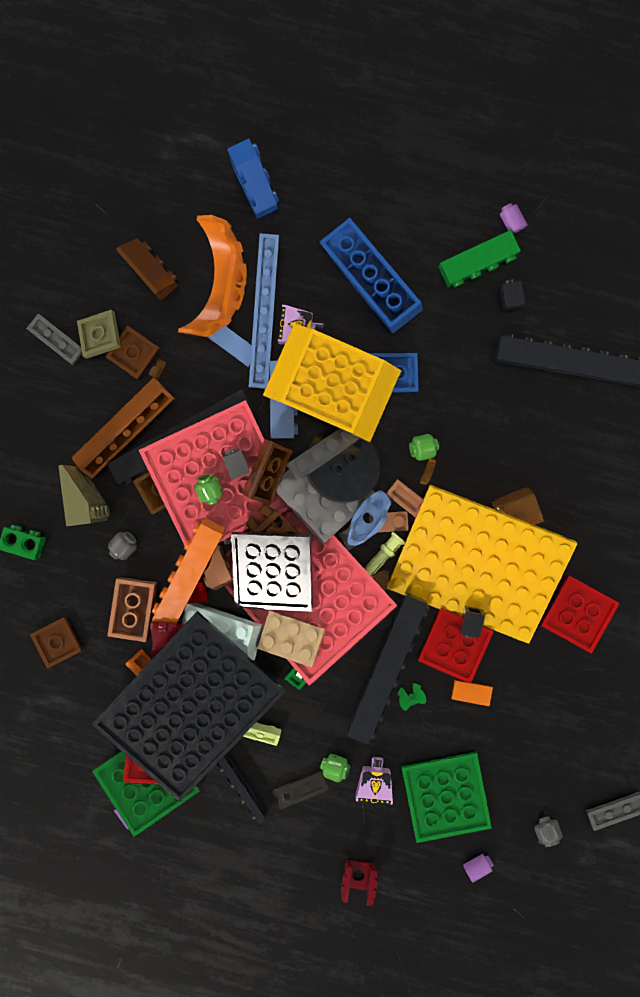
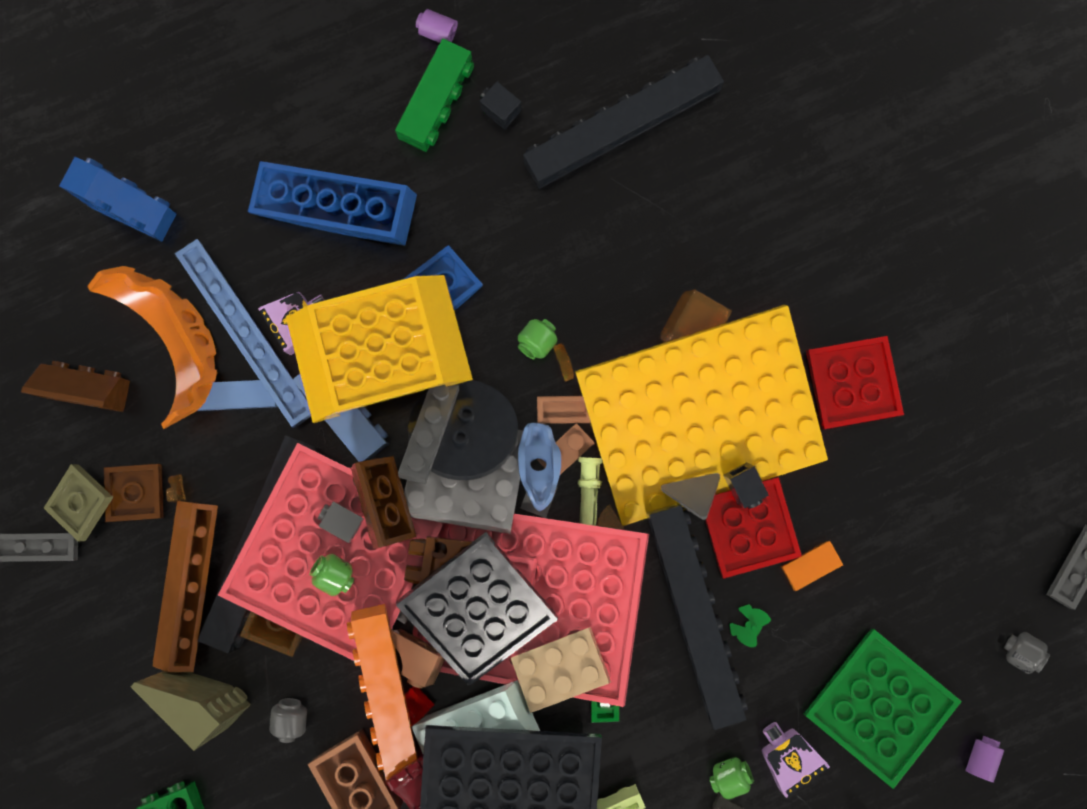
camera: 40 degrees left, 5 degrees down
none -> dark grey piece [661,473,720,519]

